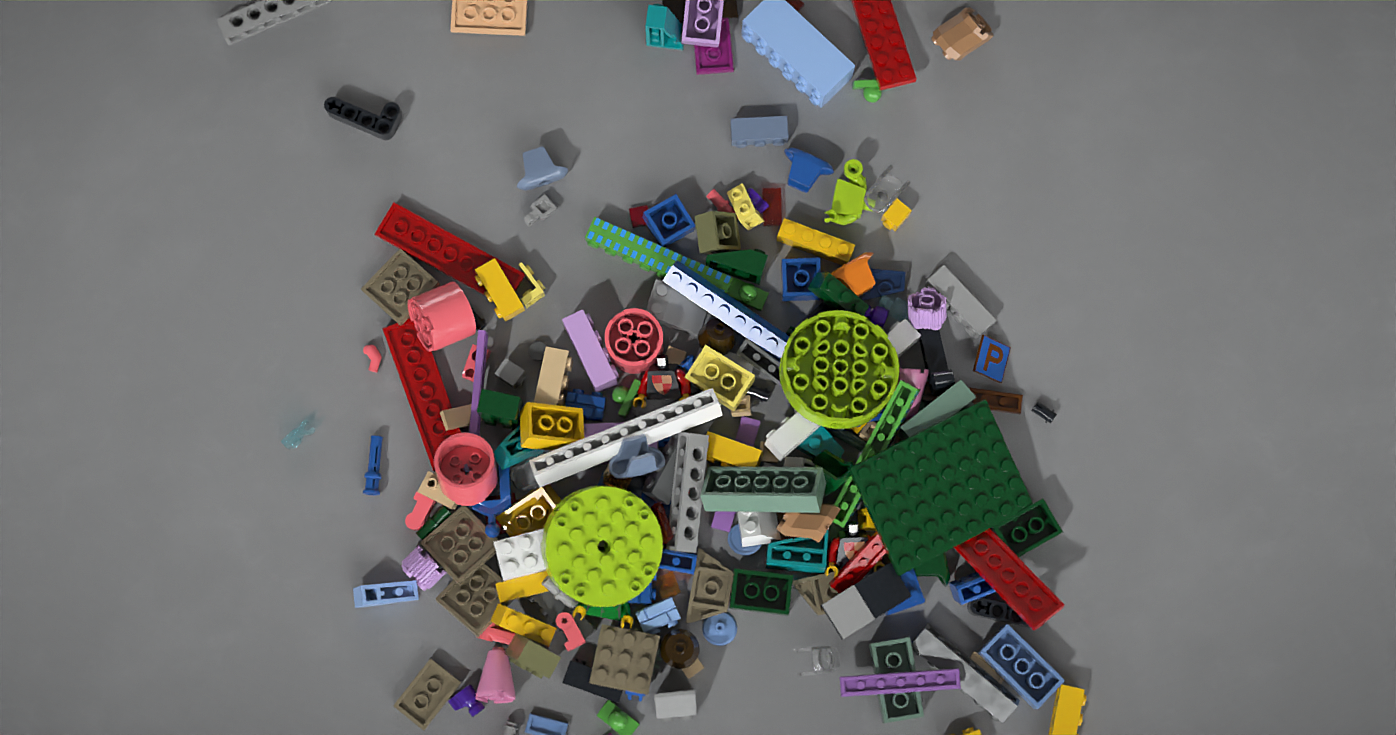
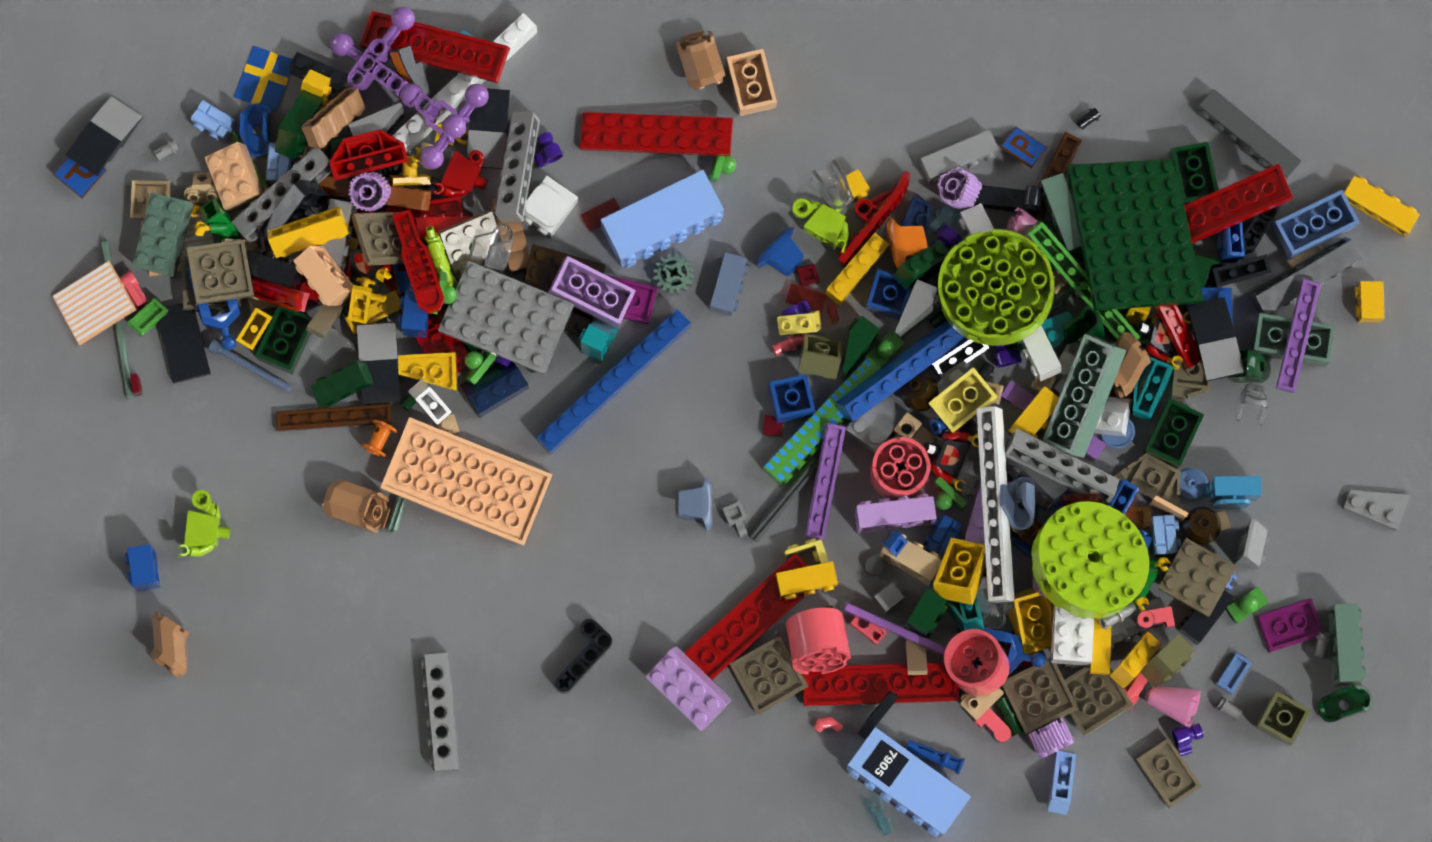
camera: 75 degrees left, 0 degrees up
none -> blue brick [537,309,691,455]
none -> lavender brick [646,646,732,731]
none -> sand green gear [653,253,694,295]
none -> light nougat brick [726,49,777,116]
none -> dark grey axle [749,450,821,542]
none -> dark red tile [796,263,820,288]
none -> medium lavender tile [804,423,846,540]
none -> clear red tile [827,302,840,325]
none -> red piece [838,171,911,268]
none -> light blue brick [846,727,971,838]
none -> black beam [857,690,899,739]
none -> blue tile [881,530,908,557]
none -> tan brick [892,412,922,439]
none -> light grey slope [895,280,940,338]
none -> dark purple piece [993,345,1022,368]
none -> light nougat piece [1149,496,1188,522]
none -> dark grey brick [1197,89,1301,179]
none -> dark azure brick [1206,476,1262,509]
none -> black brick [1209,254,1271,288]
none -> dark green piece [1227,350,1271,383]

